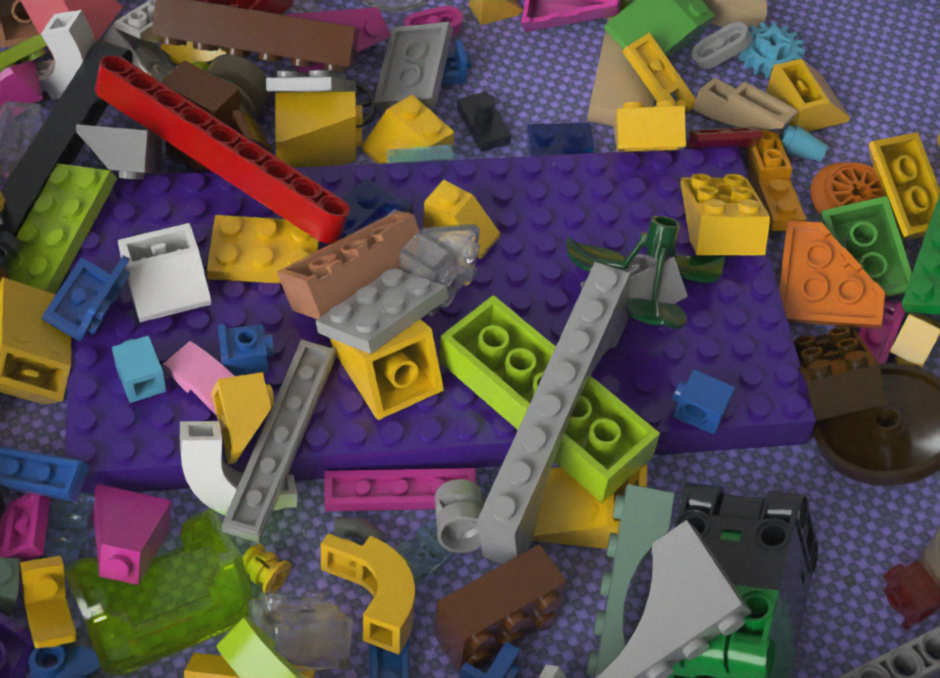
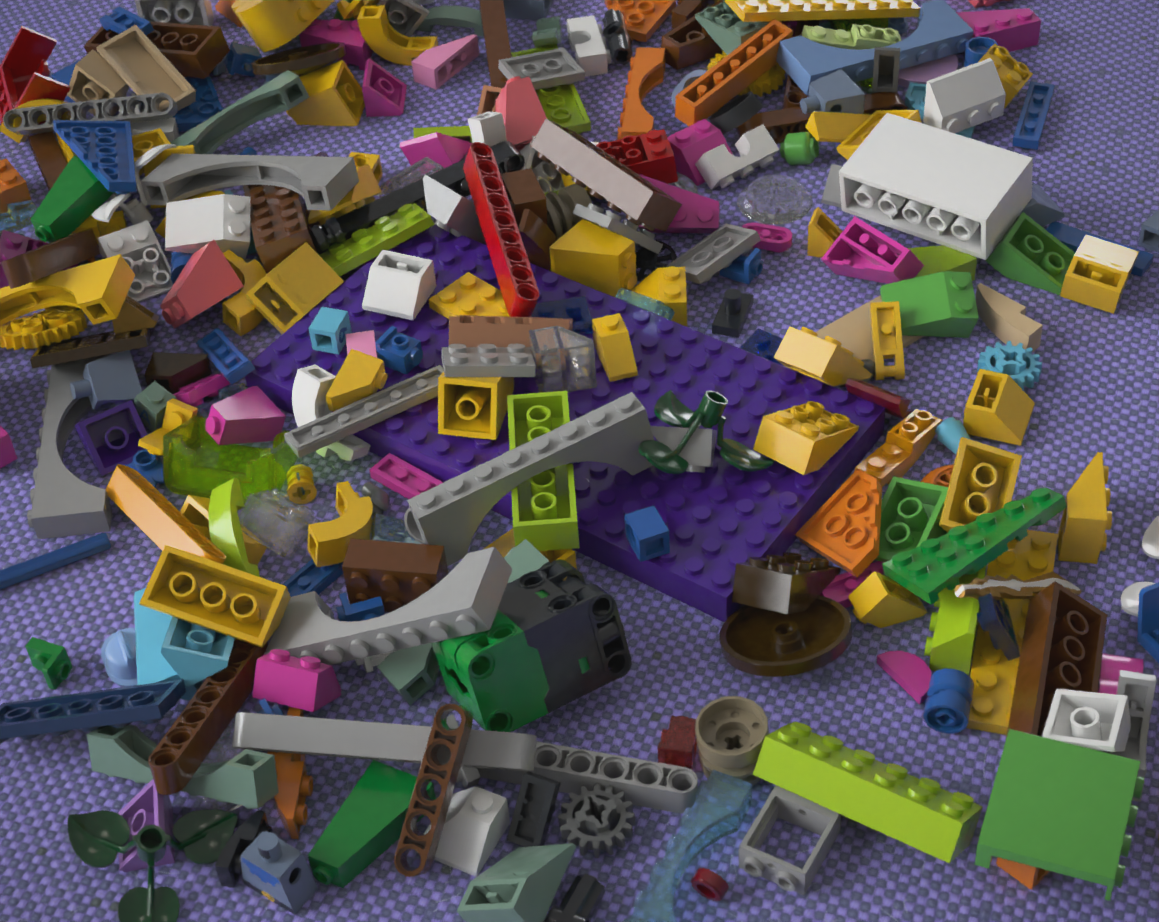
camera: 50 degrees right, 10 degrees down
blue bracket [41,255,131,342] -> none
light grey plate [692,22,752,70] -> none
tan slope [693,78,799,130] -> none

